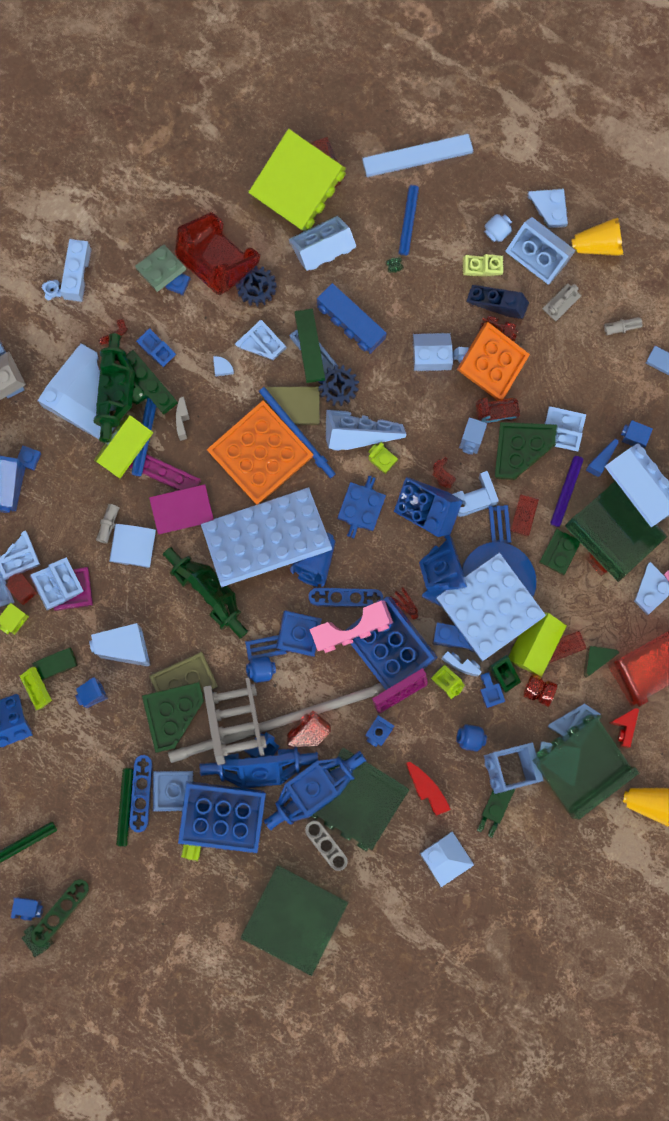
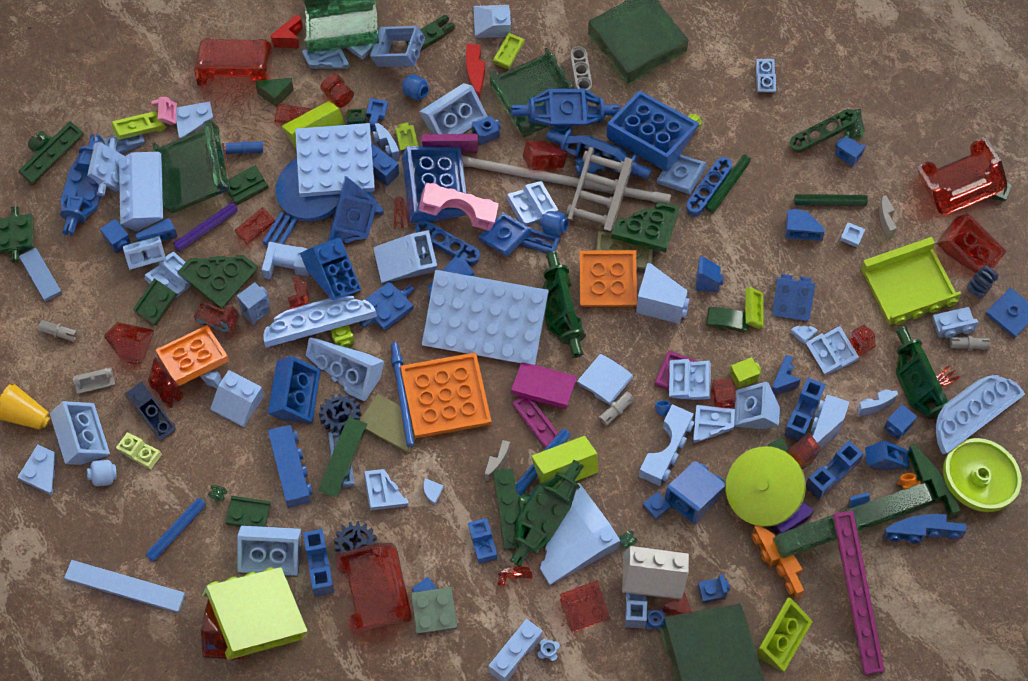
camera: 150 degrees left, 15 degrees down
none -> clear red slope [104,322,154,364]
none -> light blue brick [123,236,166,270]
none -> dark green plate [133,278,178,326]
none -> dark green plate [225,496,271,527]
none -> blue pin [226,140,263,155]
none -> light blue plate [264,296,377,347]
none -> blue slope [268,356,321,423]
none -> blue arch [303,529,334,597]
none -> light blue slope [373,230,437,284]
none -> light blue slope [419,83,488,134]
none -> lime plate [493,33,525,70]
none -> light blue slope [506,181,558,226]
none -> clear red hinge [560,580,610,632]
none -> orange plate [579,250,637,307]
none -> clear green bush [619,531,638,549]
none -> light blue arch [639,404,695,486]
none -> blue hinge [655,400,671,416]
none -> light blue slope [756,59,776,92]
none -> blue slope [785,209,825,241]

